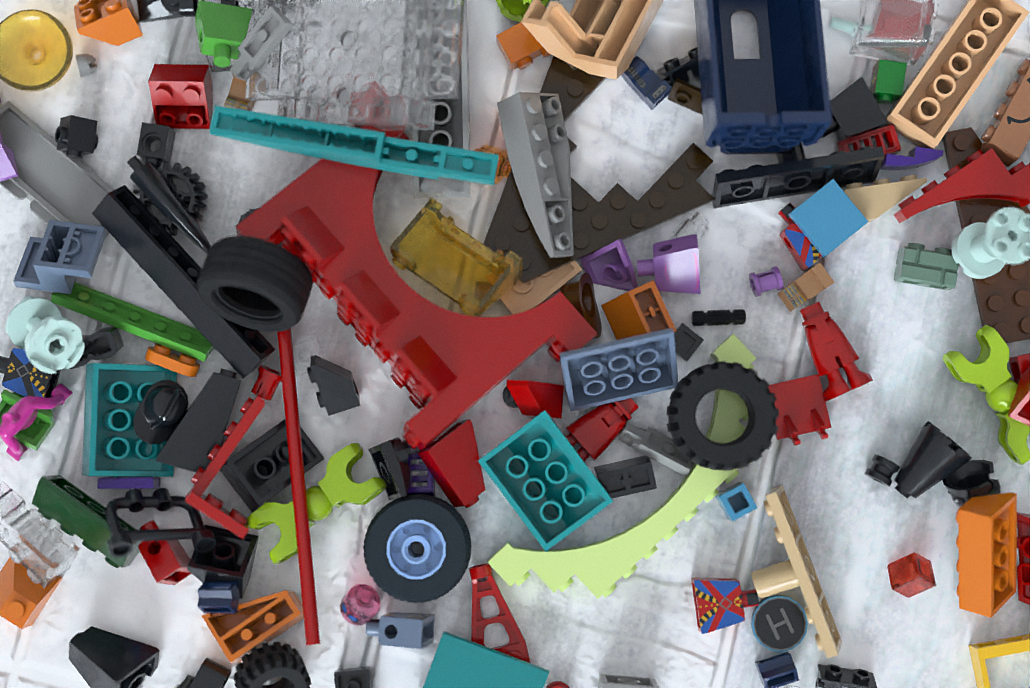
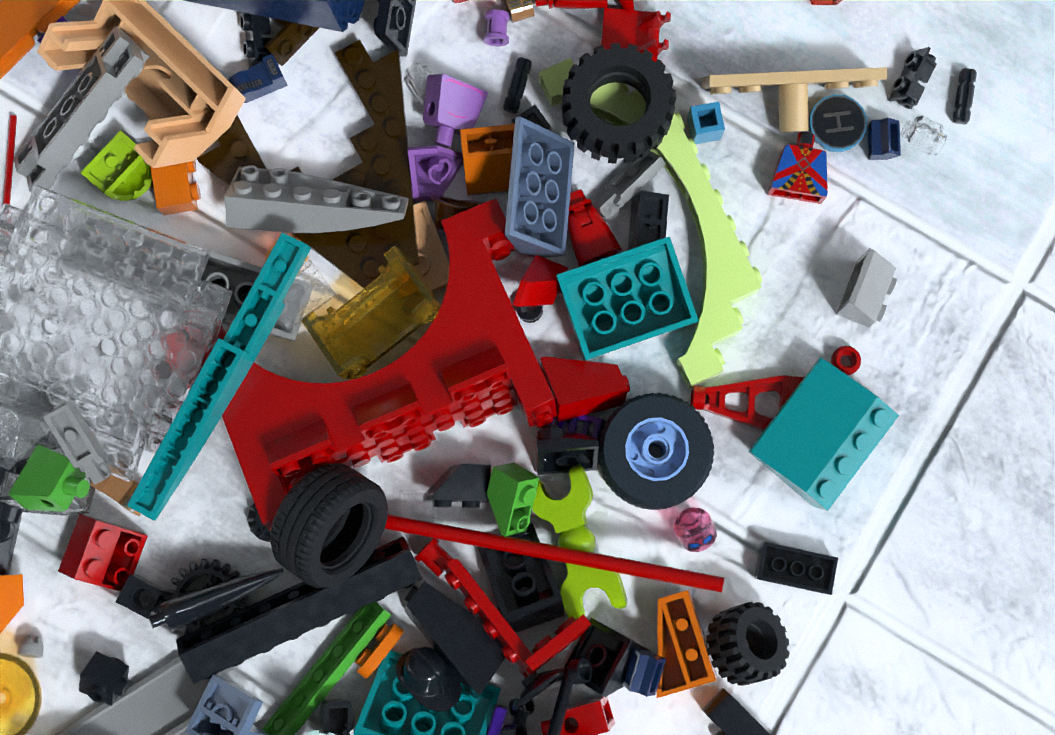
camera: 75 degrees left, 5 degrees down
sand blue torso [366,612,435,649] -> none
none -> bright green slope [487,462,539,537]
none -> black dish [512,670,564,711]

